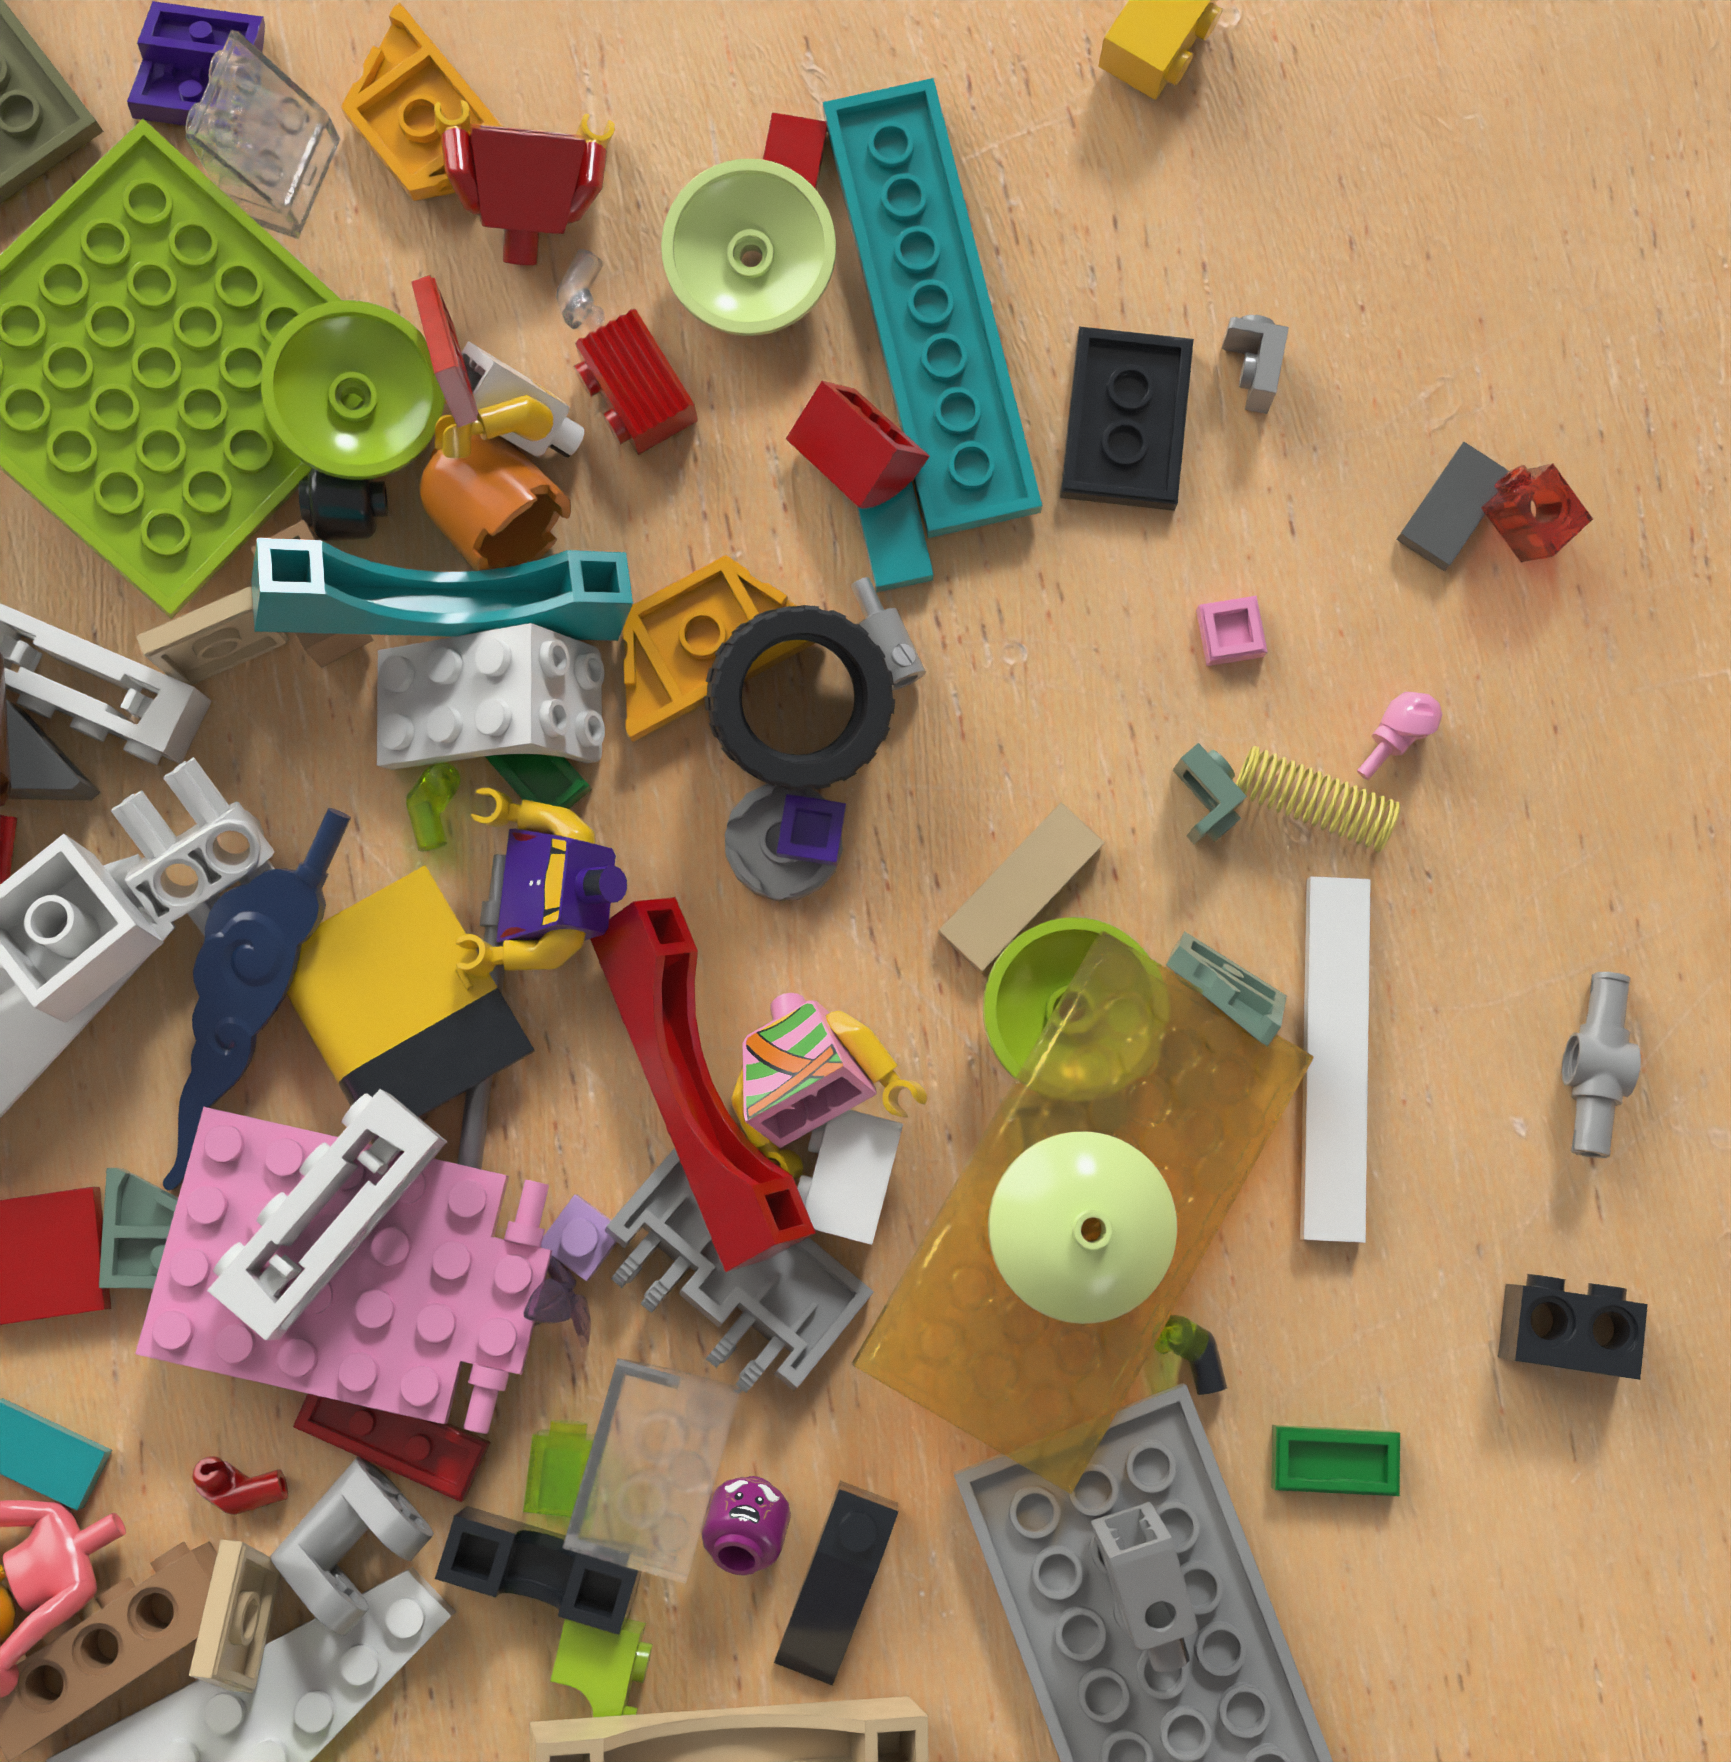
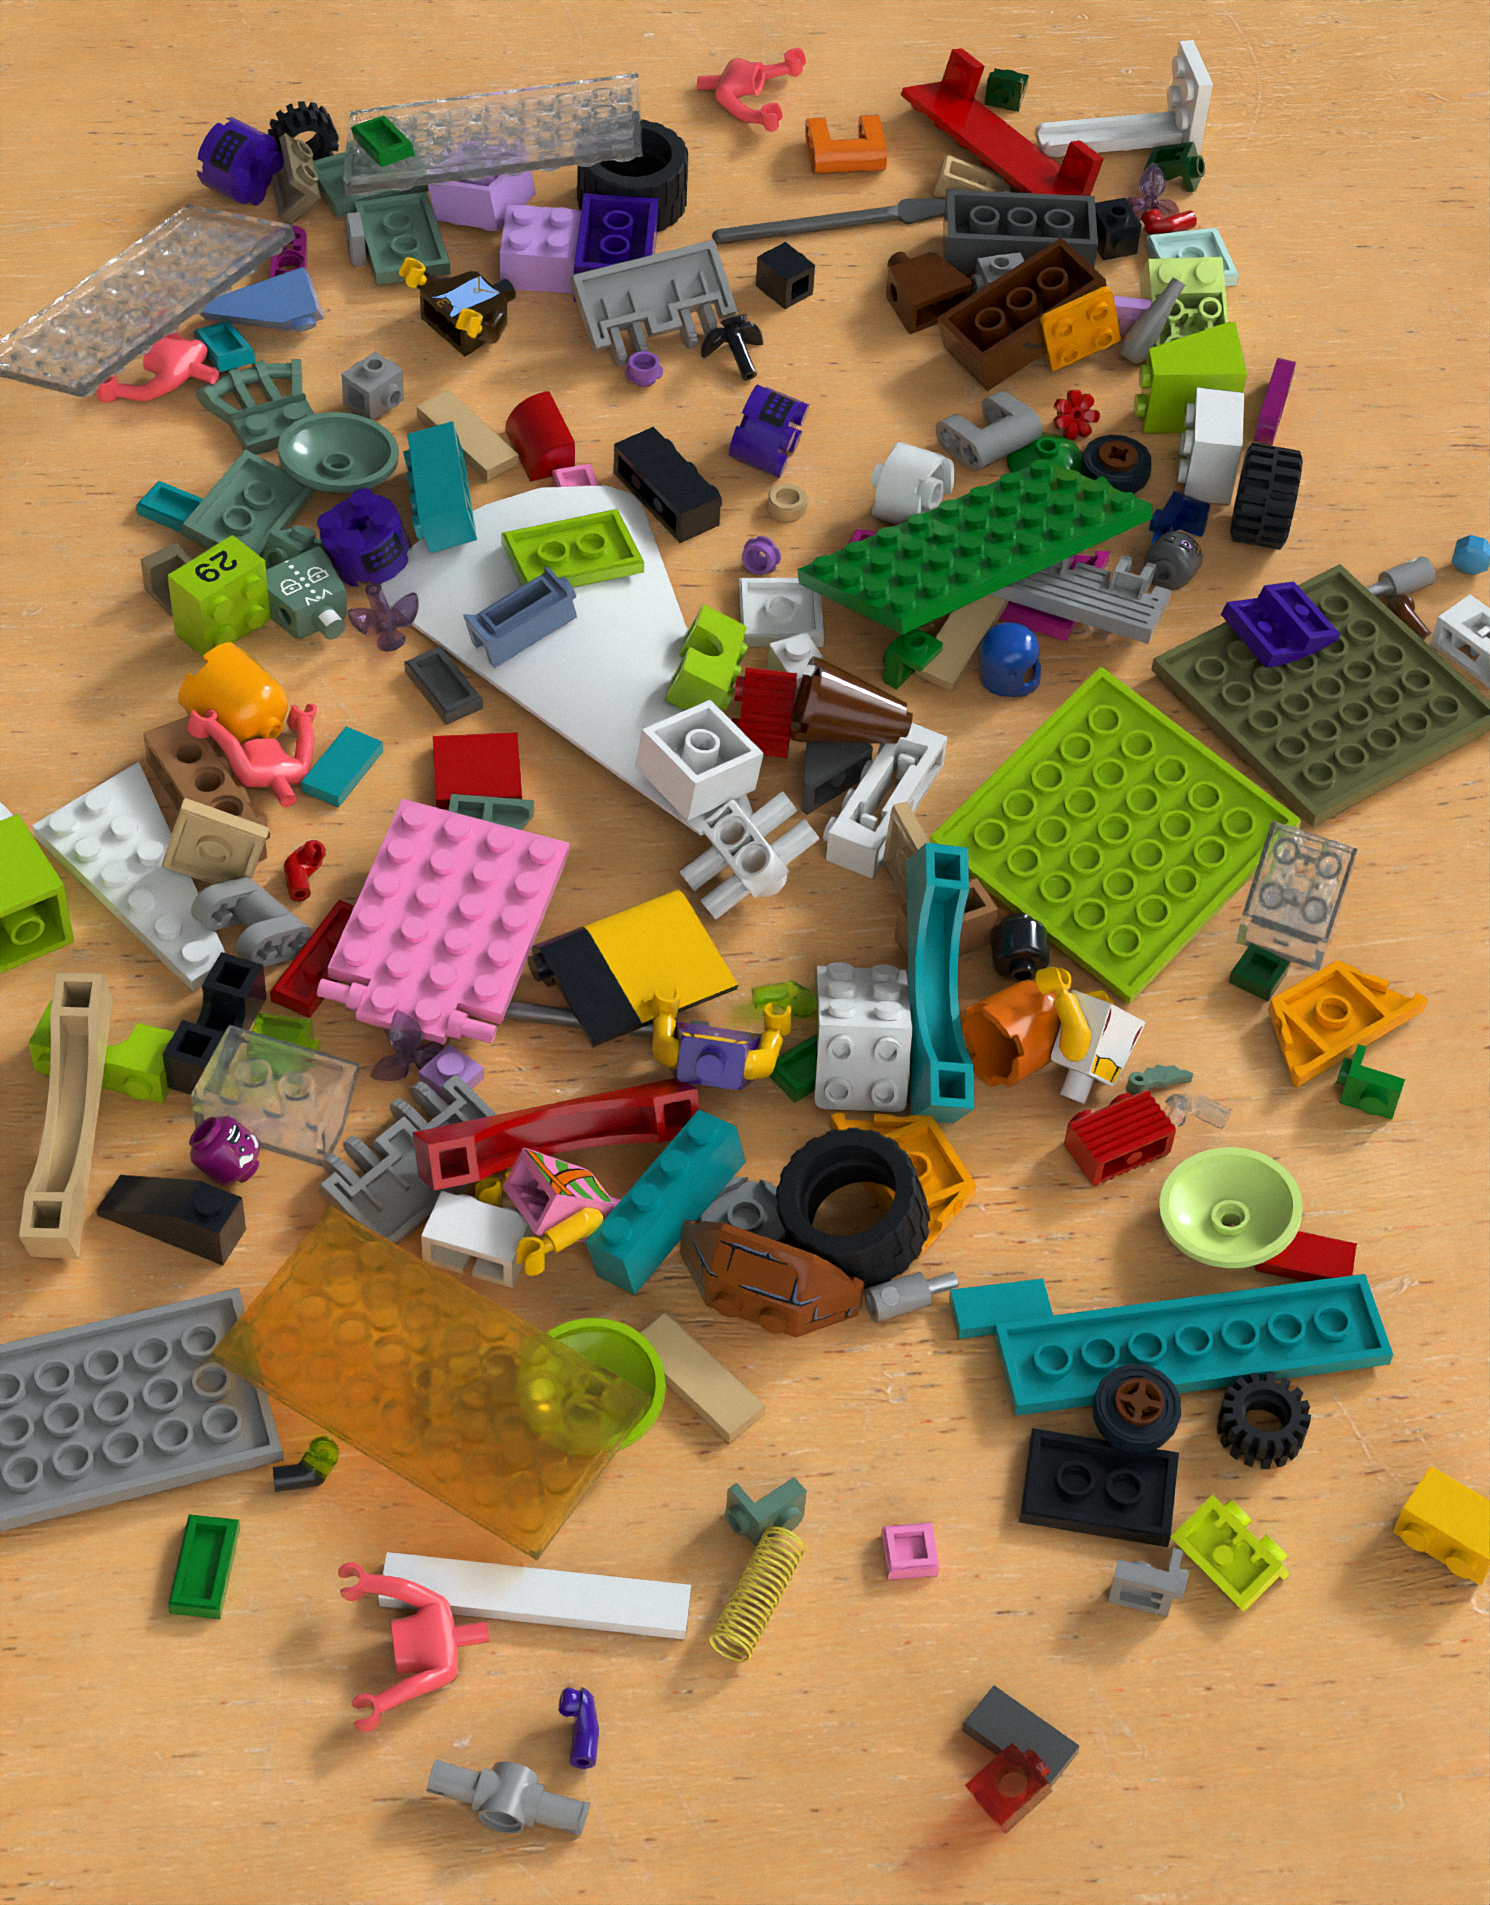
camera: 90 degrees right, 30 degrees down
dark purple slope [127,1,265,134] -> none
dark blue piece [163,808,351,1190] -> none
white brick [207,1089,447,1341] -> none
lime dish [261,300,445,480] -> none
tile [411,275,479,428] -> none
red torso [434,100,615,266] -> none
dark purple plate [776,794,846,866] -> none
red brick [786,381,930,508] -> none
yellowish green dish [988,1132,1177,1324] -> none
light grey torso [1091,1502,1198,1672] -> none
sand green wing [1166,931,1287,1047] -> none
bright pink piece [1357,692,1442,780] -> none
black brick [1498,1274,1648,1380] -> none
none -> coral piece [338,1562,490,1732]
none -> dark purple arm [558,1687,599,1769]
none -> teal brick [585,1110,746,1295]
none -> dark orange wedge [680,1219,864,1337]
none -> black wheel [1092,1364,1181,1453]
none -> sand green piece [1126,1064,1193,1096]
none -> neon yellow bracket [1170,1494,1291,1612]
none -> black tyre [1217,1373,1311,1469]
none -> dark green plate [1229,943,1291,1002]
none -> green bracket [1336,1044,1405,1119]

